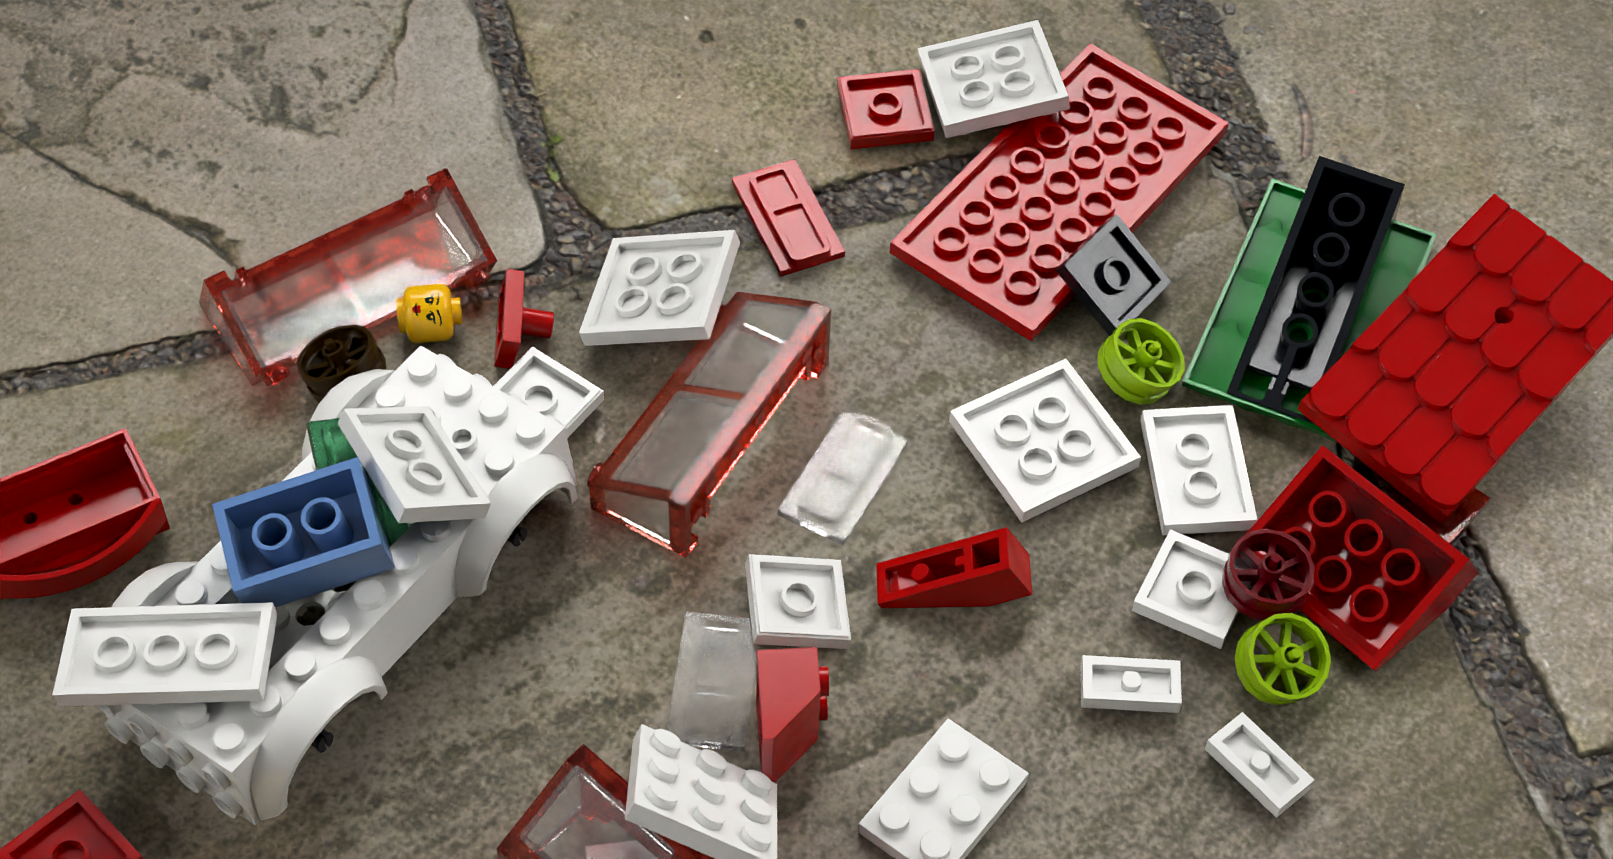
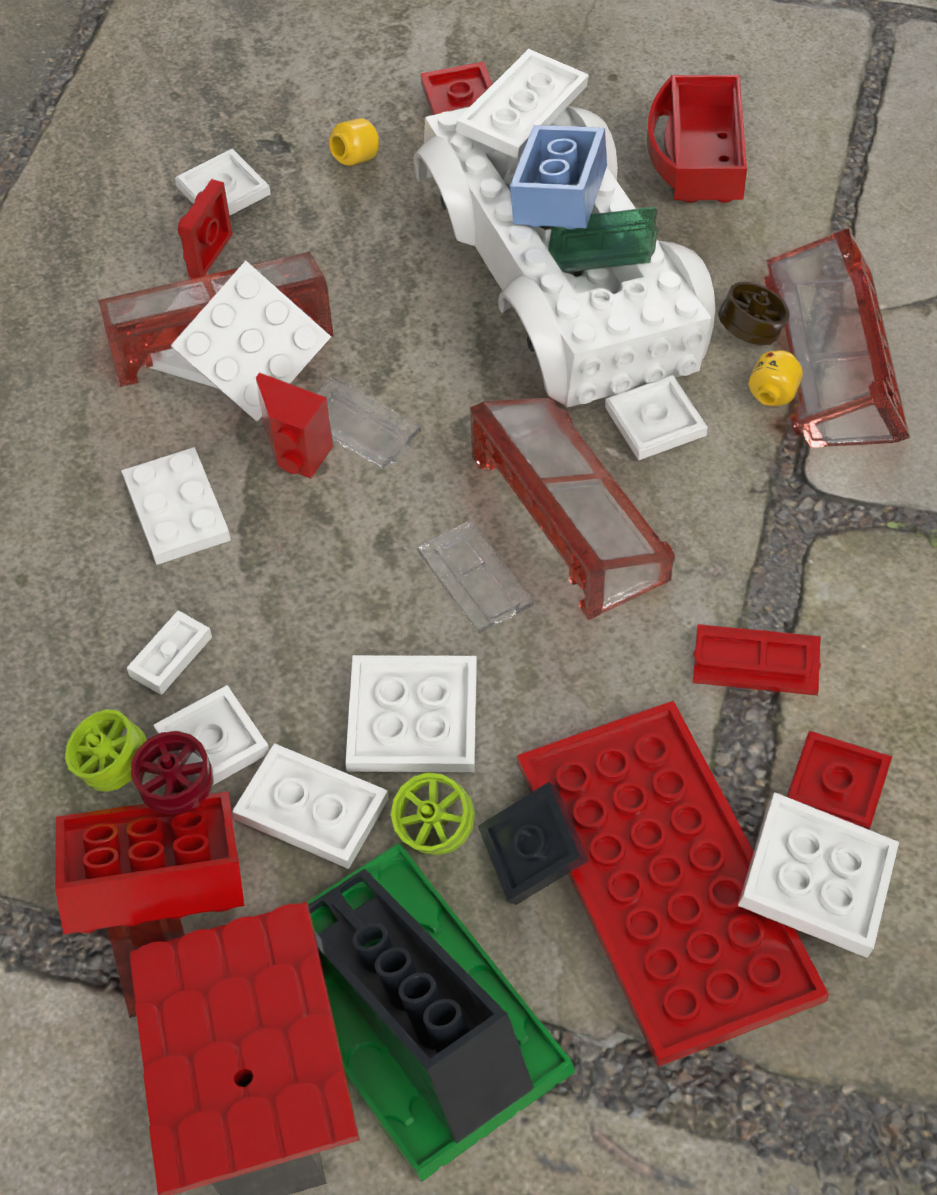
camera: 125 degrees right, 0 degrees up
white plate [338,406,491,523] -> none
red tile [494,269,554,369] -> none
white plate [579,230,740,346] -> none
white plate [745,554,851,649] -> none
red slope [876,527,1032,608] -> none
white plate [1205,712,1314,818] -> none

